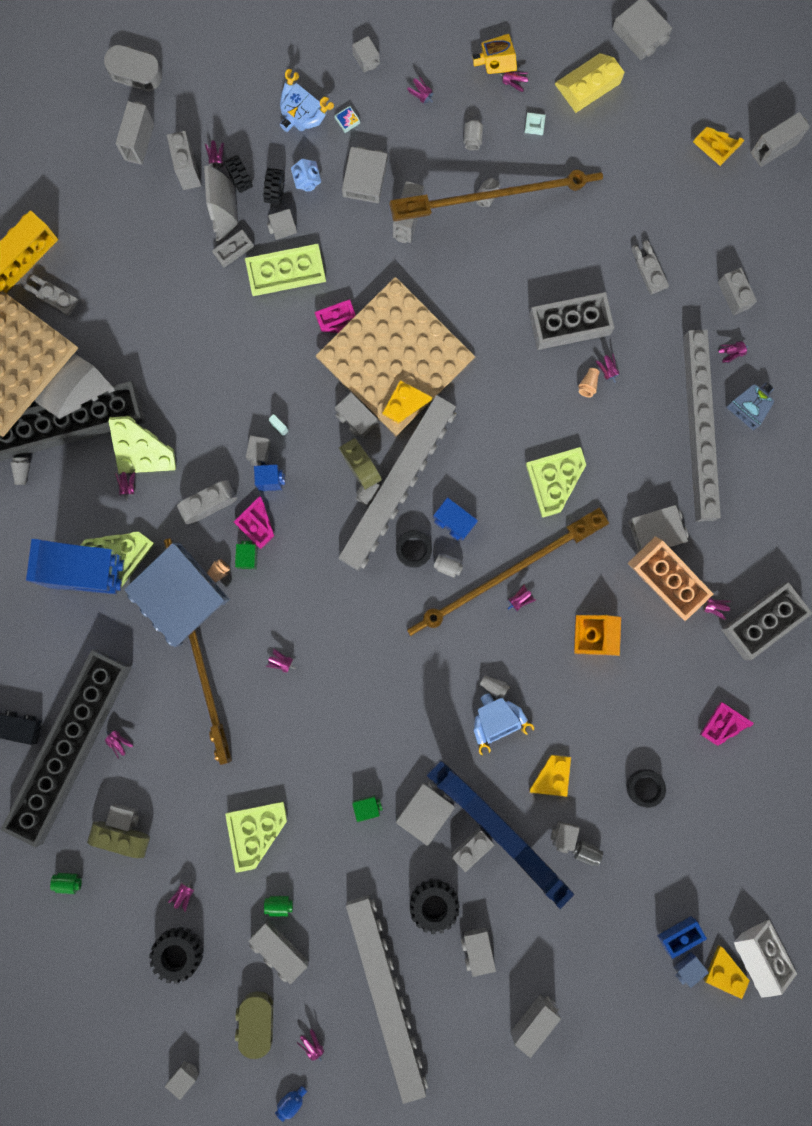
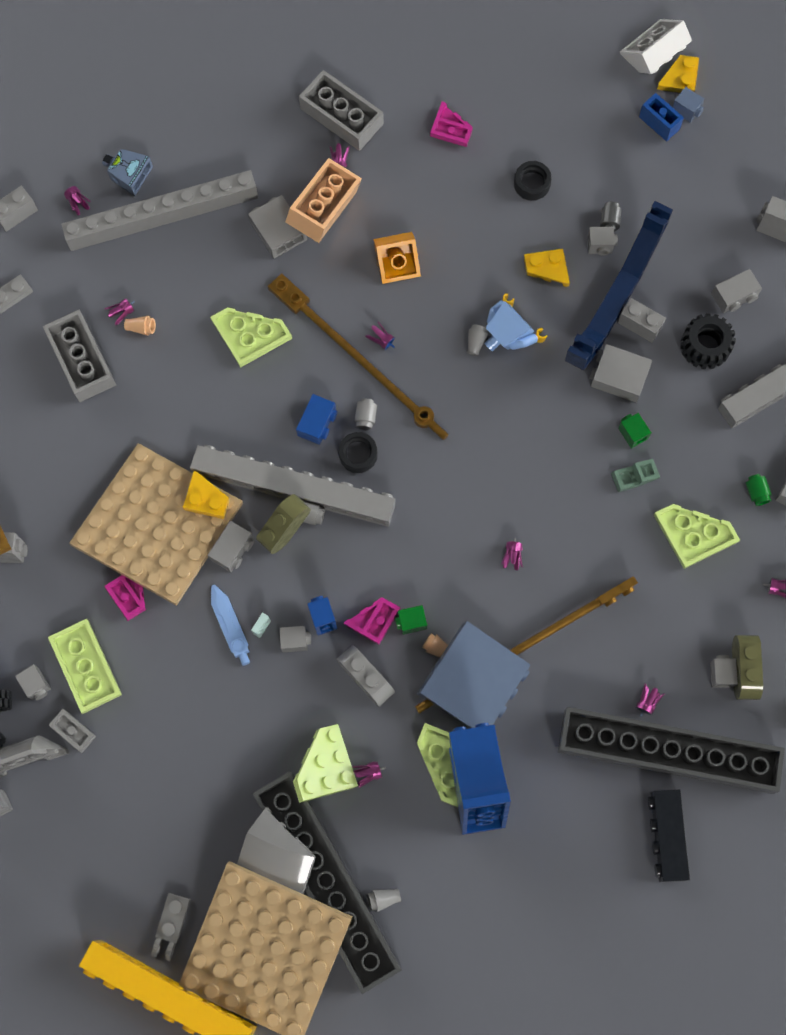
camera: 100 degrees left, 10 degrees down
none -> light blue piece [211,585,250,666]
none -> sand green slope [611,459,660,492]

